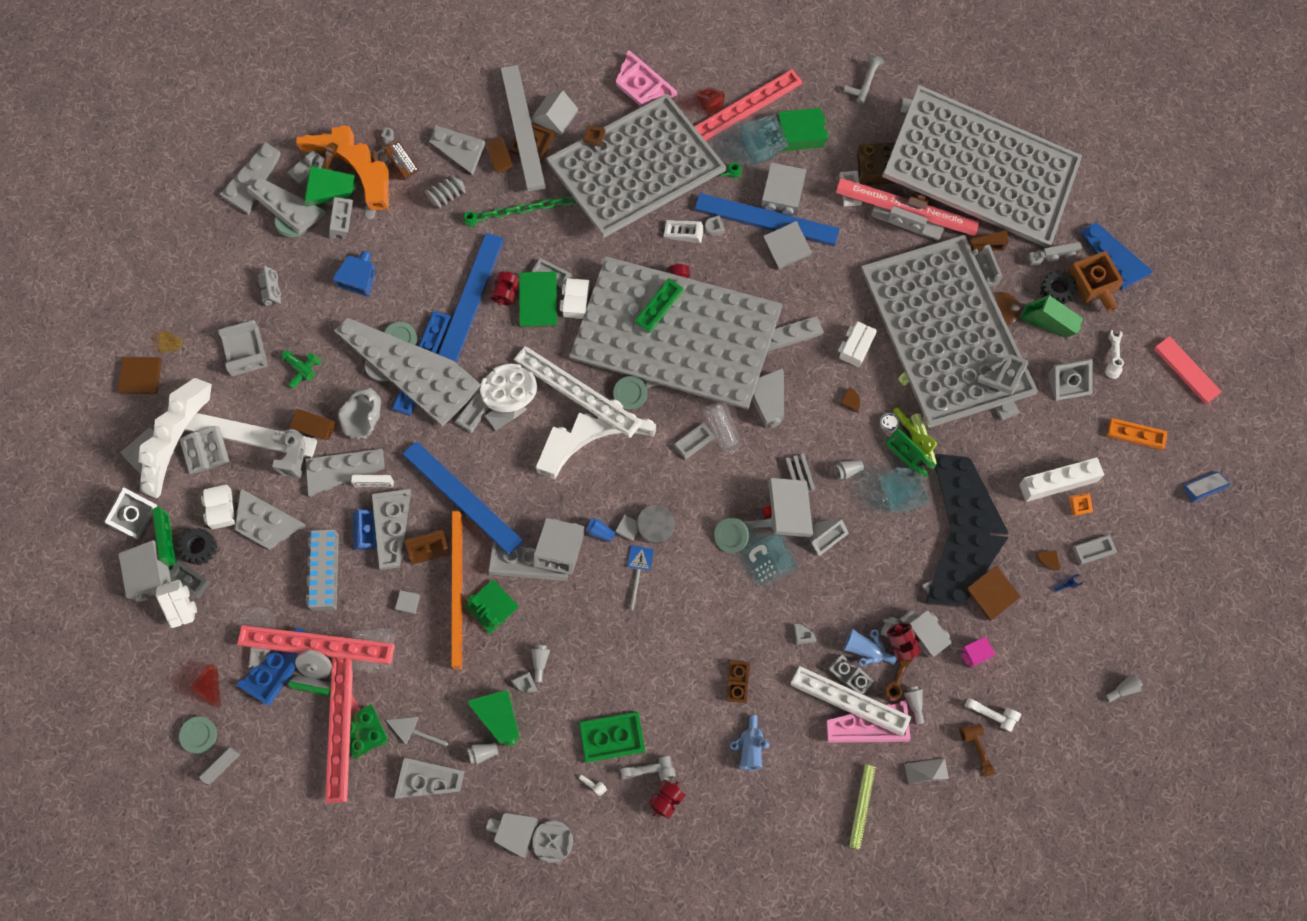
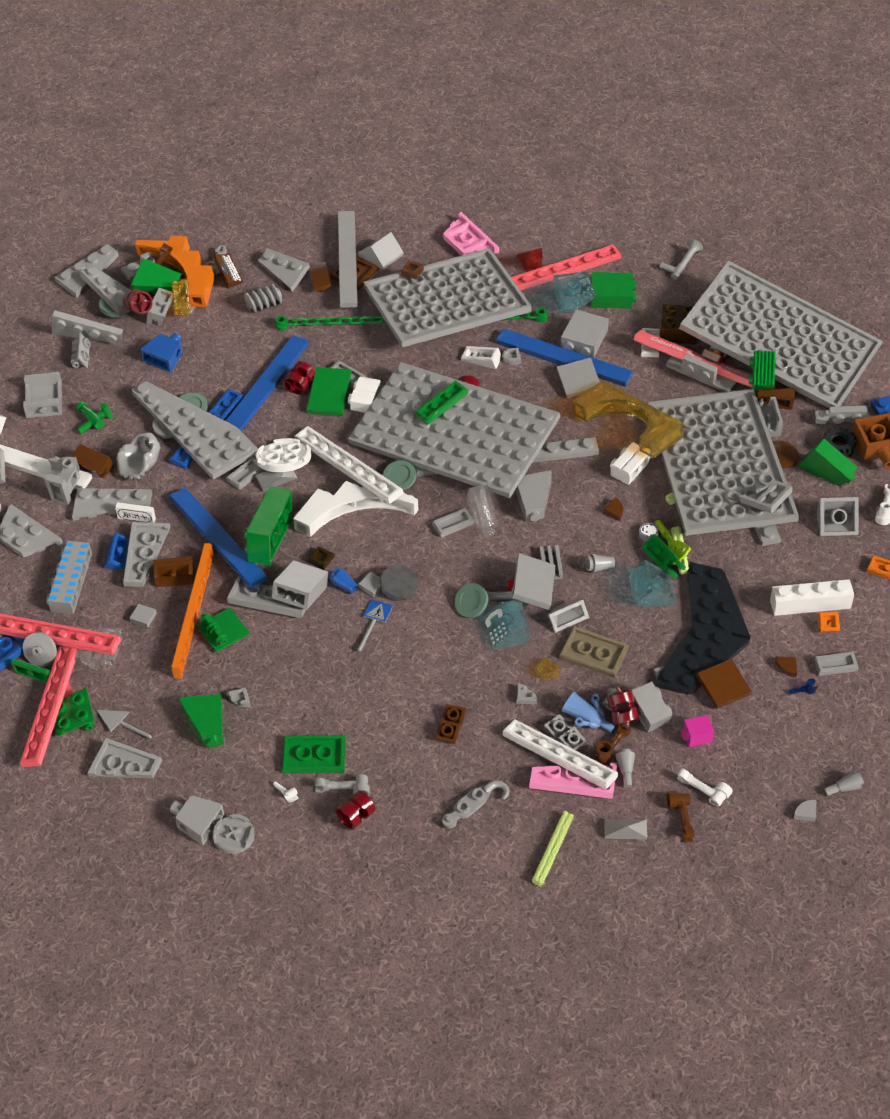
camera: 10 degrees right, 20 degrees down
light grey cone [467,743,498,765] -> none
light grey cone [531,645,550,682] -> none
medium blue piece [730,715,769,770] -> none
none -> light grey wing [52,310,123,344]
none -> dark red wheel [123,289,153,314]
none -> clear yellow hinge [172,279,191,316]
none -> green brick [244,486,292,566]
none -> dark brown tile [308,546,335,570]
none -> light grey piece [442,780,509,828]
none -> clear yellow tile [535,657,561,680]
none -> dark tan tile [559,626,629,678]
none -> clear yellow arch [572,380,684,459]
none -> green brick [749,350,776,390]
none -> light grey tile [794,800,816,822]

